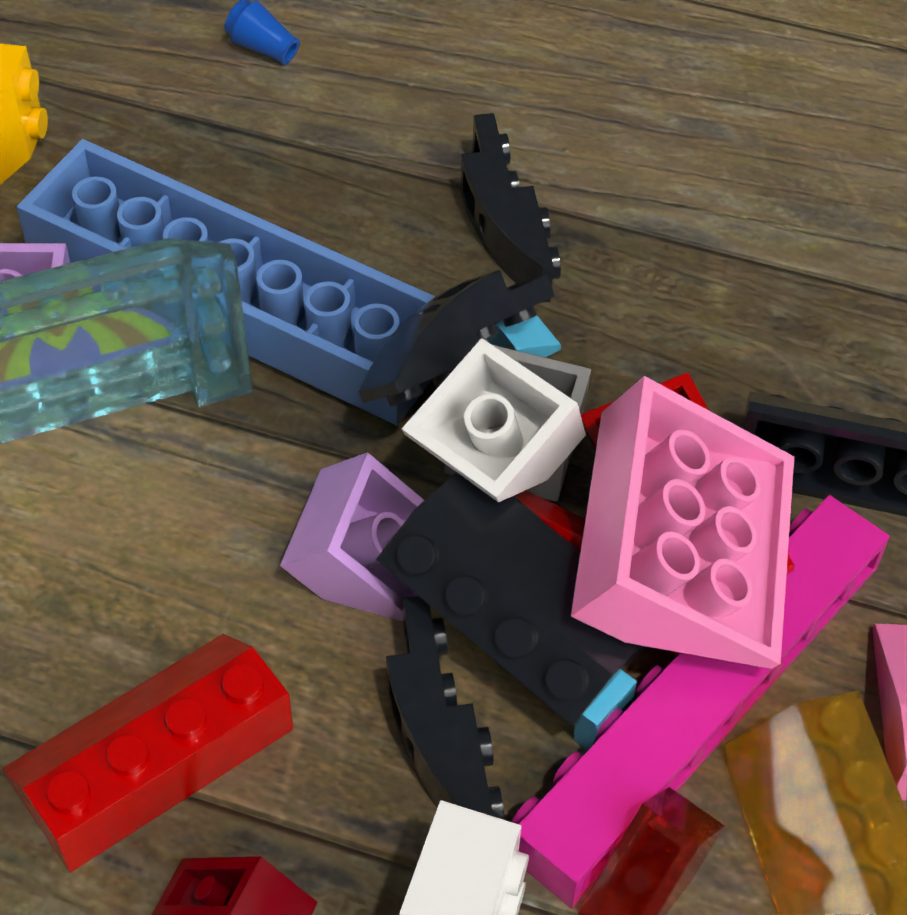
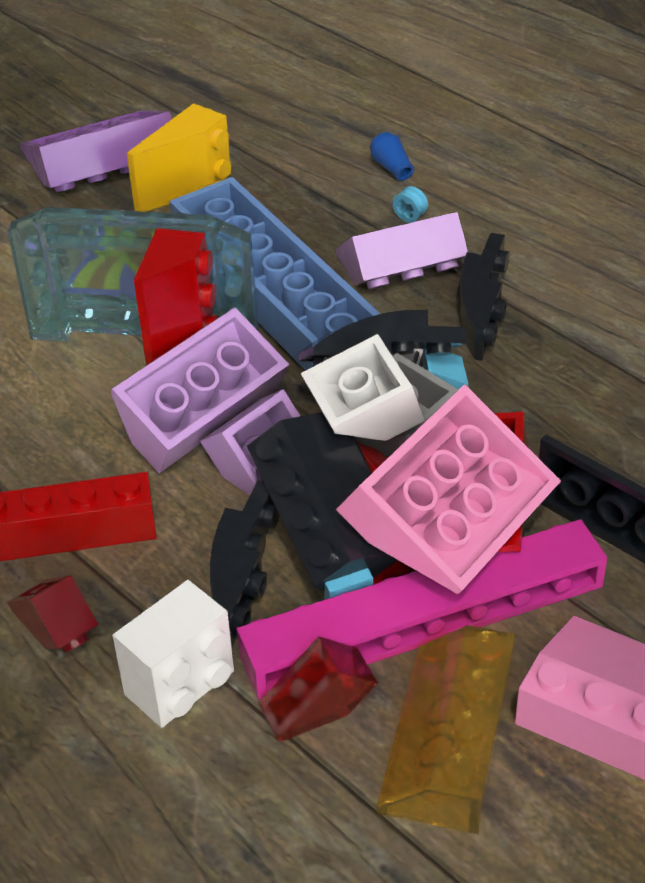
camera: 30 degrees right, 10 degrees down
none -> lavender slope [111,307,290,473]
none -> red slope [134,228,219,366]
none -> lavender slope [335,212,468,290]
none -> medium azure bush [392,186,428,223]

